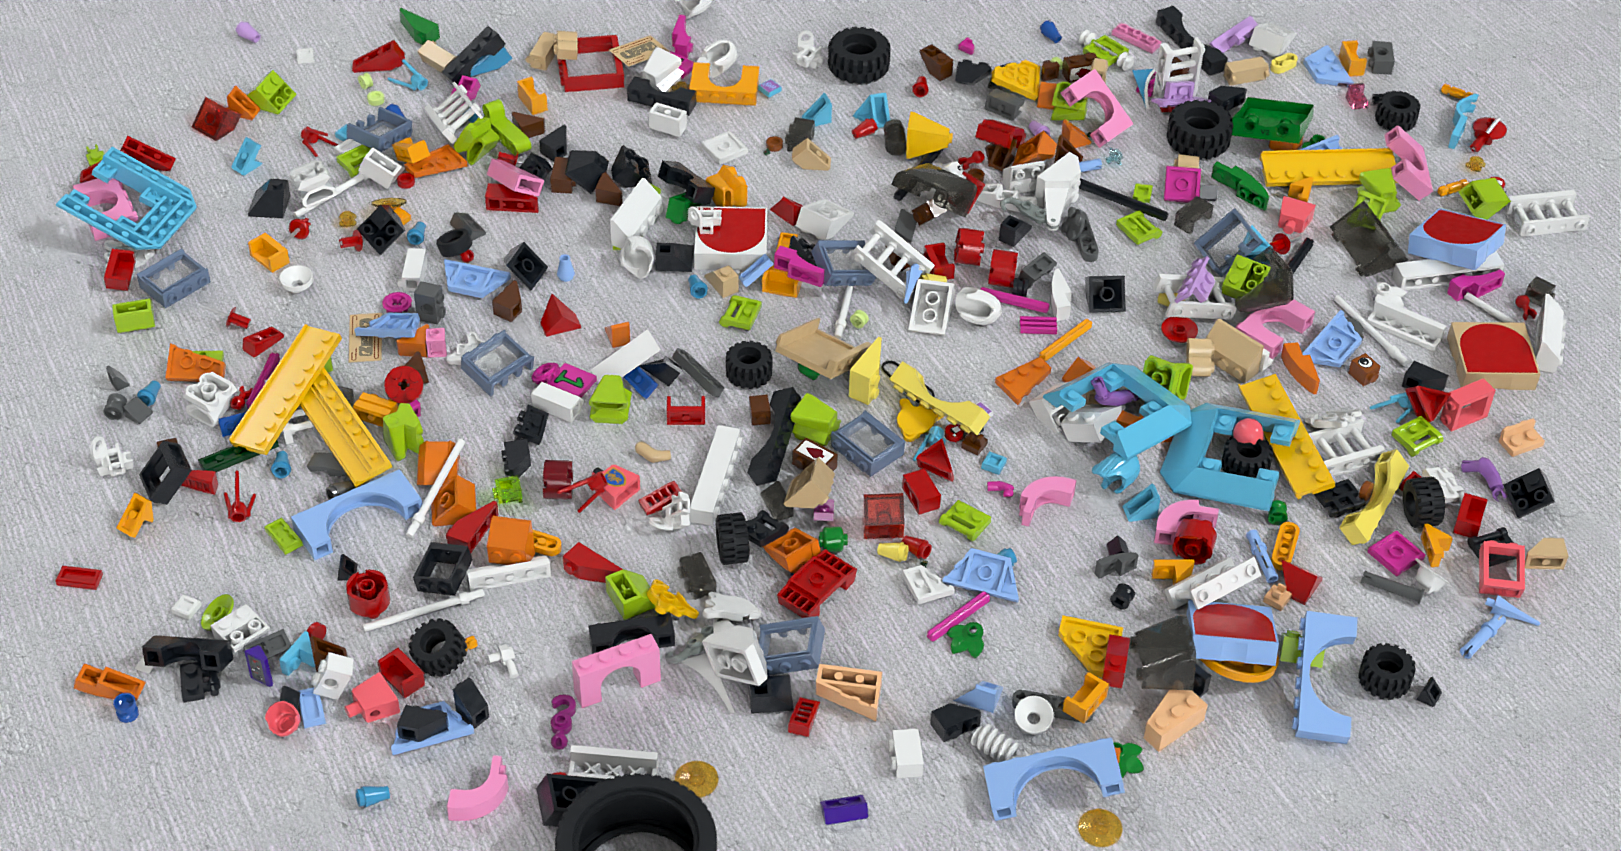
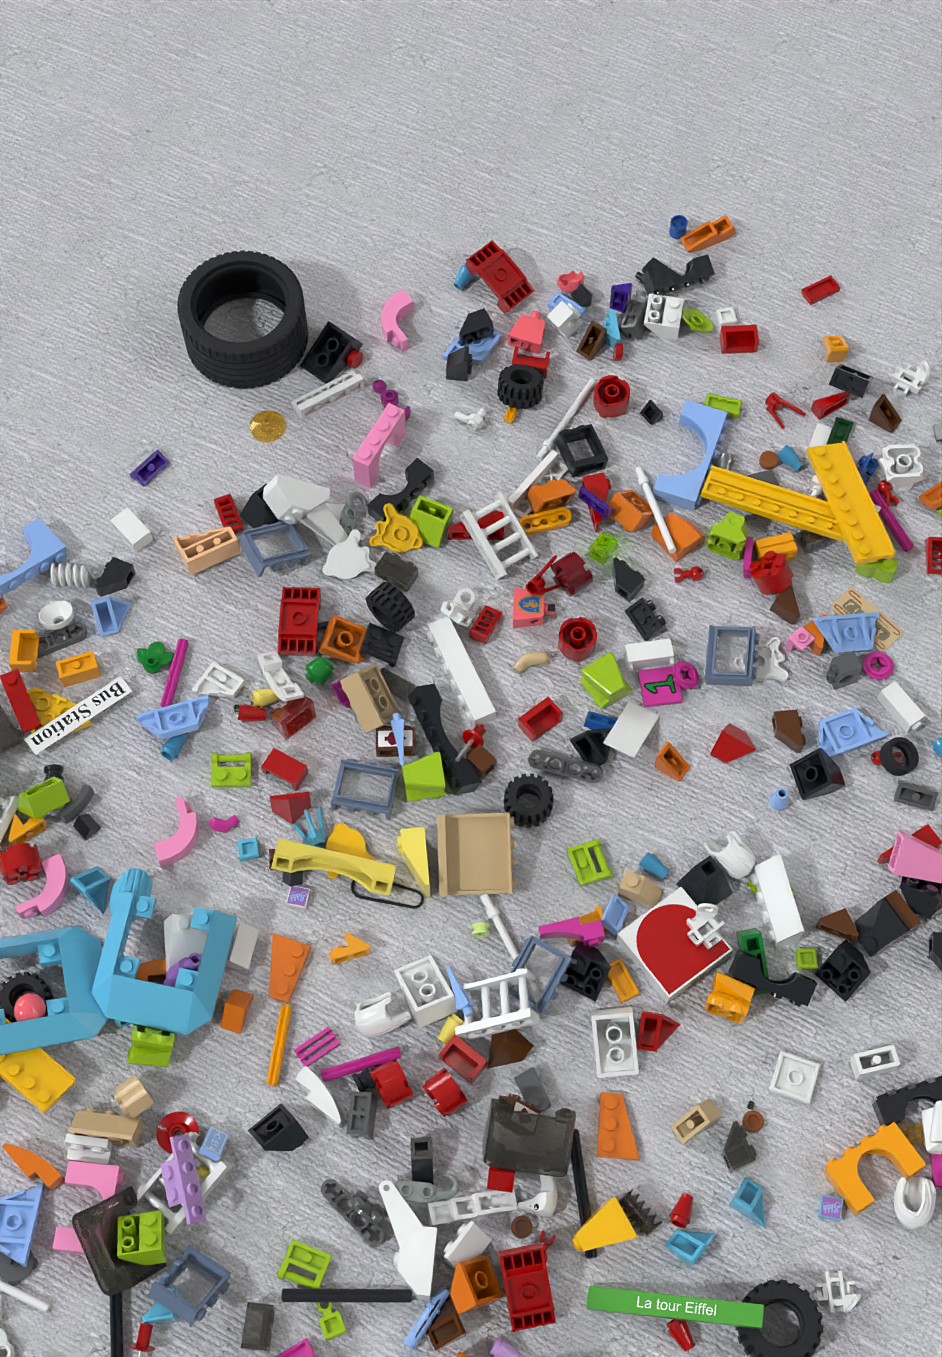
camera: 145 degrees right, 20 degrees up
none -> lime slope [18,777,70,819]
none -> white sticker [24,676,132,755]
none -> light orange panel [56,651,101,688]
none -> light blue tile [198,1125,229,1162]
none -> white slope [258,651,304,701]
none -> light orange slope [329,932,371,965]
none -> light blue piece [391,713,405,766]
none -> red piece [455,724,486,762]
none -> white fence [459,491,538,580]
none -> red plate [465,240,535,314]
none -> red brick [558,617,597,662]
none -> dark purple slope [579,486,615,519]
none -> bright green tile [586,1286,765,1329]
none -> orange wing [597,1092,640,1161]
none -> red arm [674,566,704,583]
none -> red panel [719,324,759,354]
none -> dark orange tile [759,451,778,470]
none -> white sticker [809,423,832,447]

